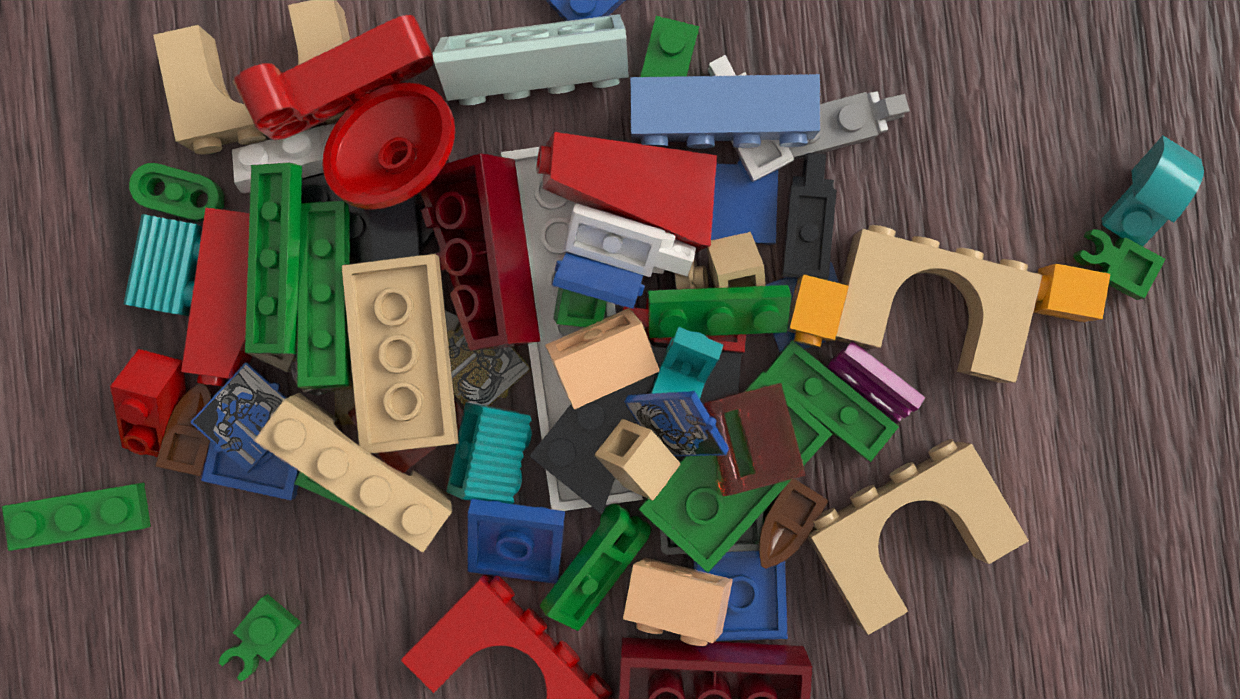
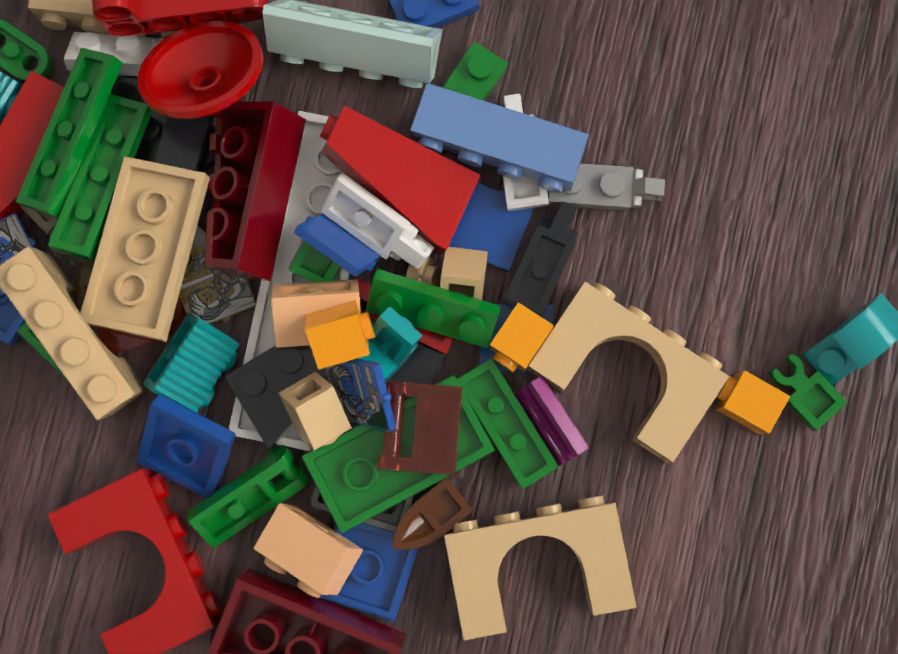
camera: 25 degrees right, 5 degrees down
none -> light orange brick [305,300,375,370]

